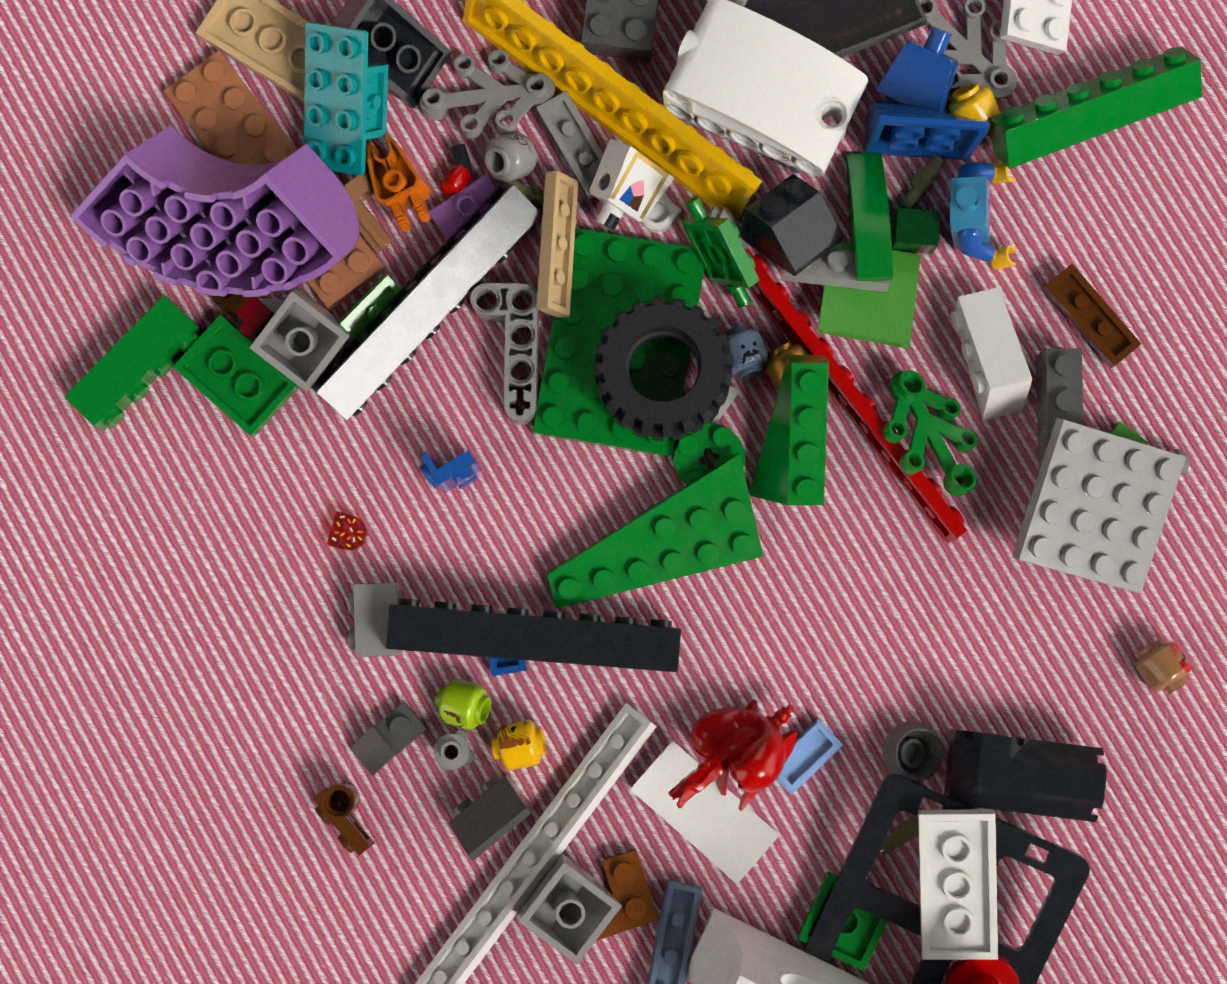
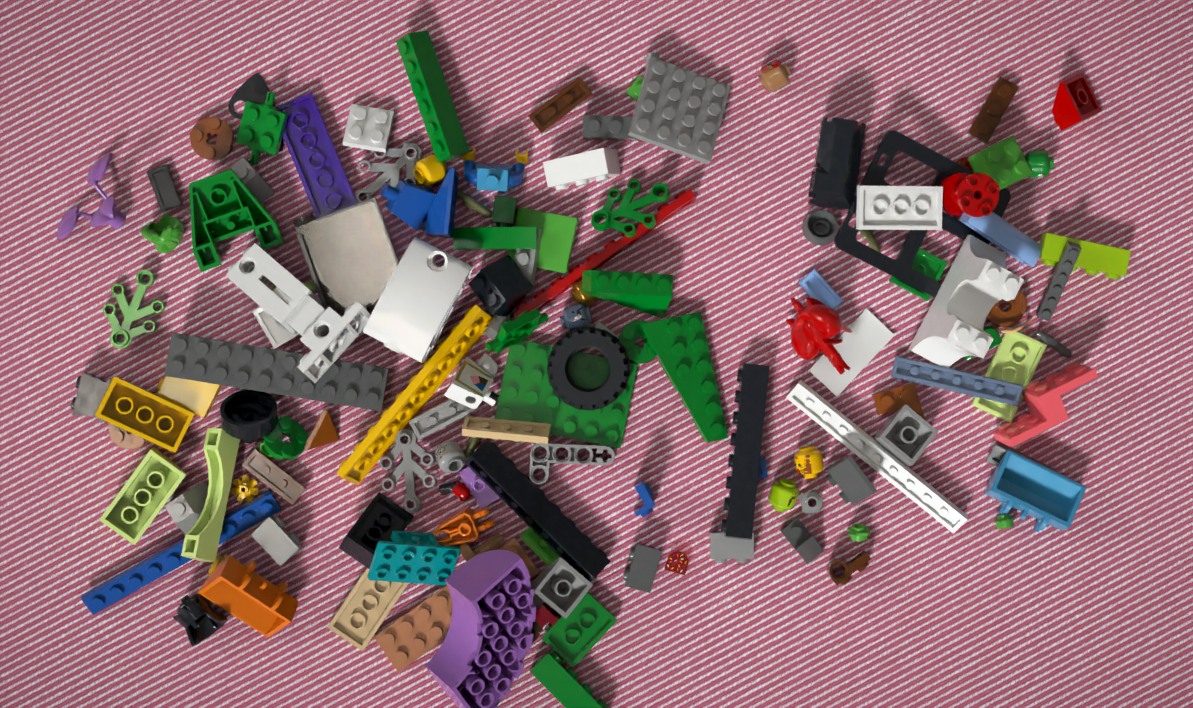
camera: 90 degrees left, 5 degrees up
none -> dark grey piece [622,543,662,593]
none -> bright green plate [847,524,870,541]

